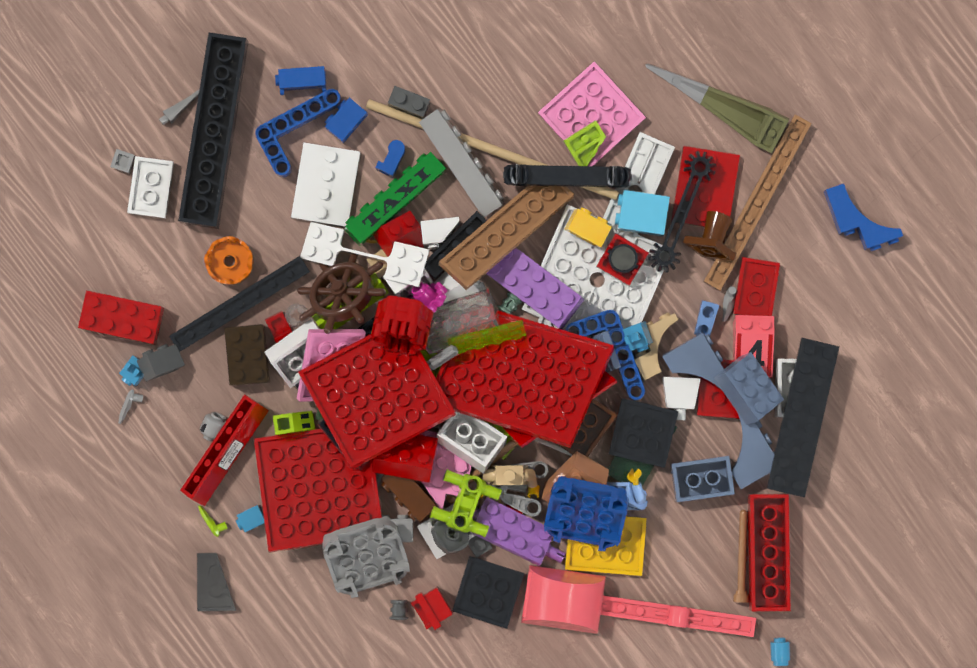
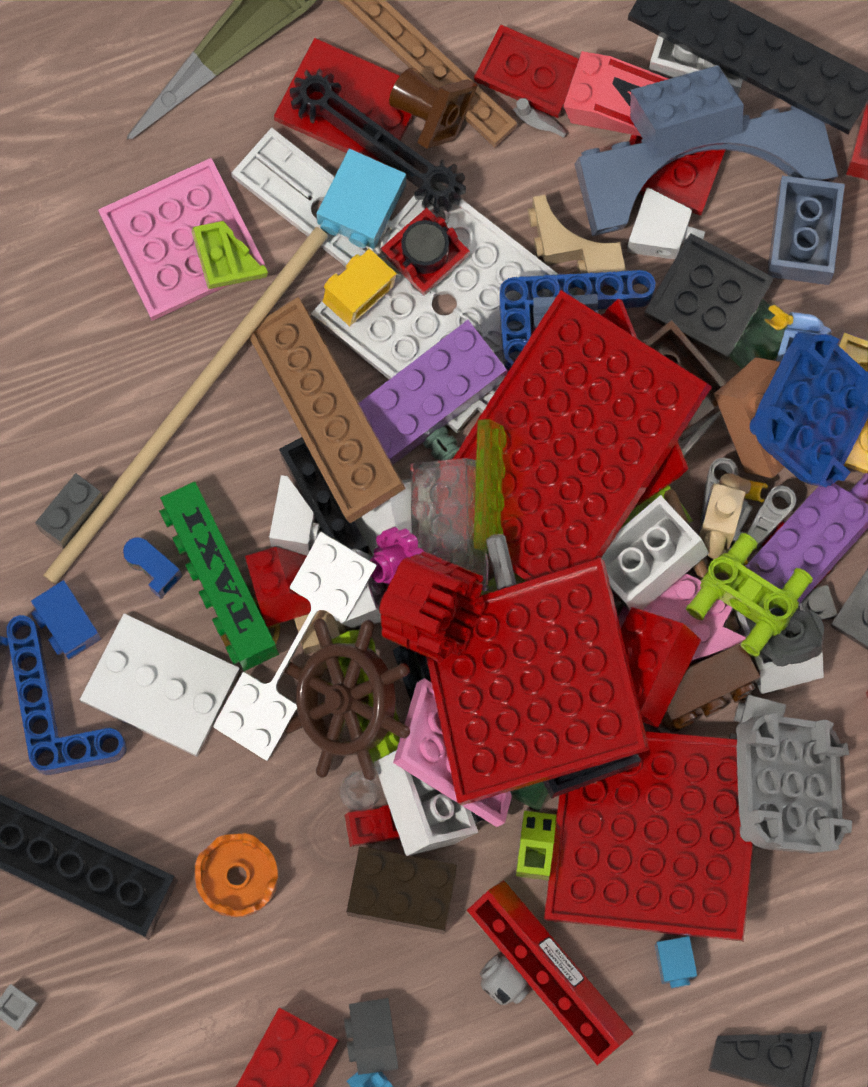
camera: 75 degrees left, 10 degrees down
white plate [127,156,174,219] -> none
black plate [169,256,310,352] -> none
lime bar [198,505,228,537] -> none
light grey brick [419,108,505,217] -> none
black arm [503,164,632,188] -> none
dark azure brick [623,321,653,352] -> none
medium blue leg [694,300,719,336] -> none

